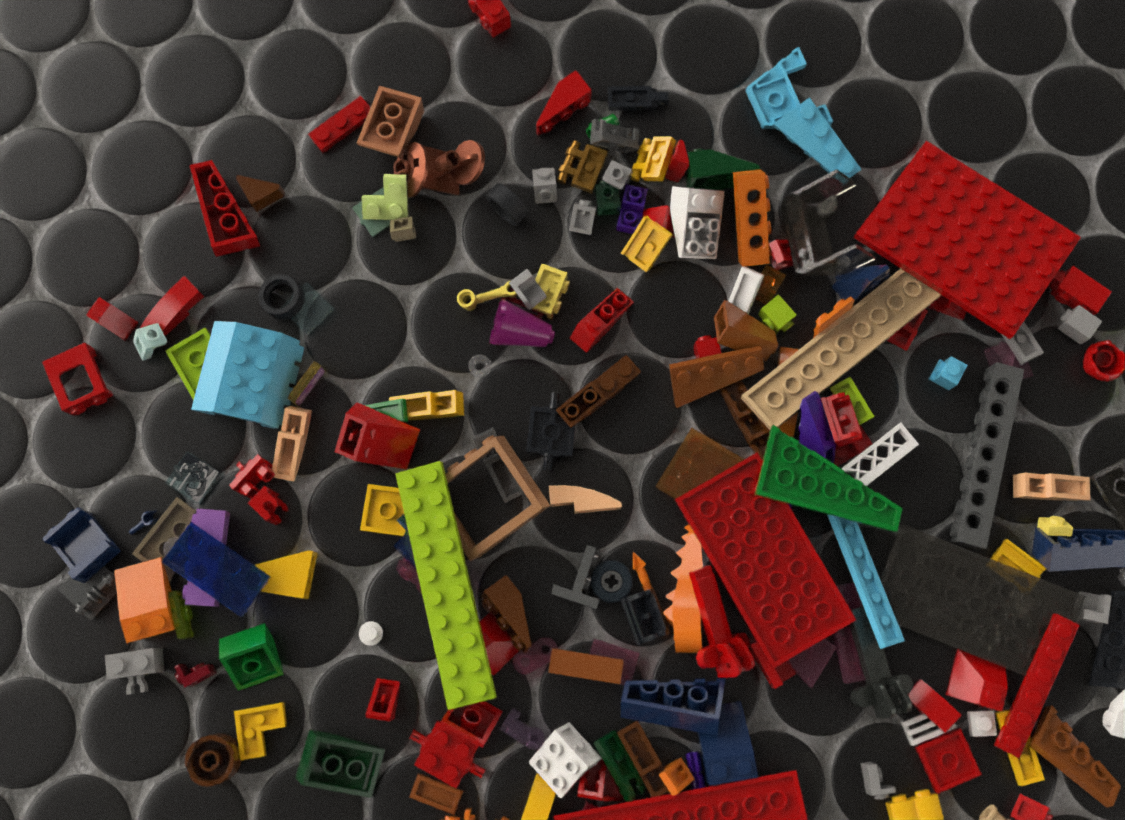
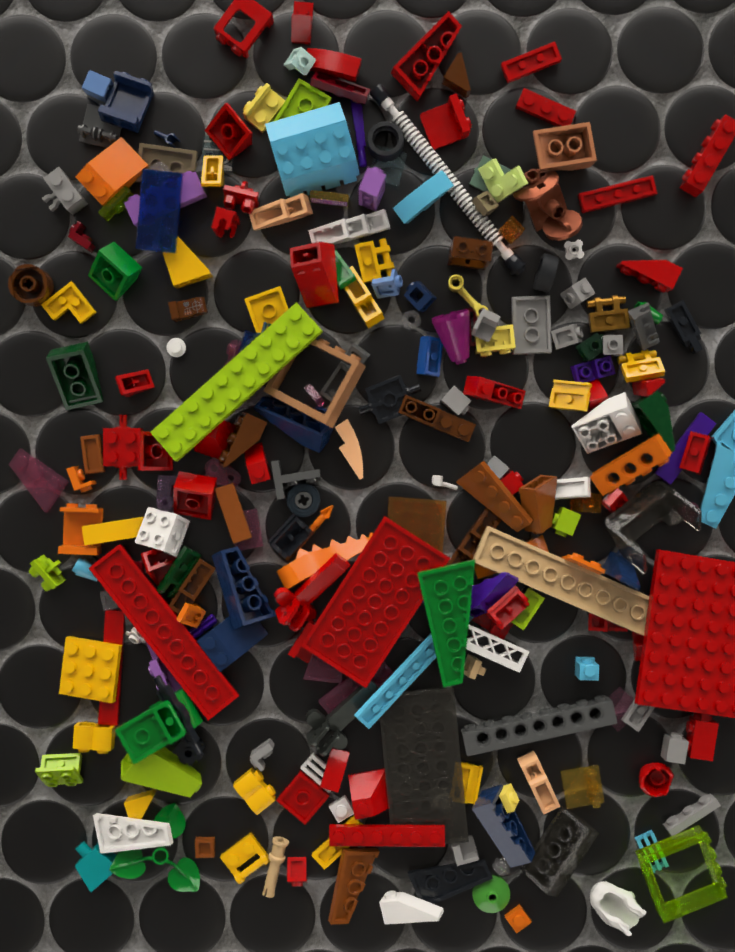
camera: 60 degrees right, 10 degrees up
none -> medium blue panel [82,70,114,103]
none -> reddish brown leg [168,297,208,322]
none -> red slope [173,471,217,520]
none -> yellow slope [201,156,225,187]
none -> red slope [205,102,252,160]
none -> light yellow bracket [243,83,285,133]
none -> red slope [244,442,272,484]
none -> dark blue wedge [254,396,339,453]
none -> clear pink tile [304,384,325,407]
none -> white slope [308,209,391,245]
none -> dark red plate [310,71,371,104]
none -> dark purple piece [350,99,367,167]
none -> yellow plate [354,238,395,283]
none -> medium lavender brick [358,167,386,212]
none -> white hose [370,84,527,276]
none -> medium blue bracket [371,269,403,299]
none -> medium azure slope [393,170,454,224]
none -> dark blue brick [404,281,437,312]
none -> blue slope [416,336,443,377]
none -> red bracket [420,93,472,150]
none -> white hand [432,475,458,490]
none -> light grey brick [440,386,471,416]
none -> reddish brown window [447,236,493,270]
none -> tan tile [464,654,486,680]
none -> slope [487,455,510,479]
none -> clear orange bracket [497,215,525,245]
none -> red plate [500,41,562,84]
none -> light grey tile [511,295,552,355]
none -> clear yellow hinge [561,765,605,809]
none -> white plate [564,240,584,260]
none -> red tile [577,175,658,214]
none -> dark purple tile [654,412,717,485]
none -> red panel [679,431,711,475]

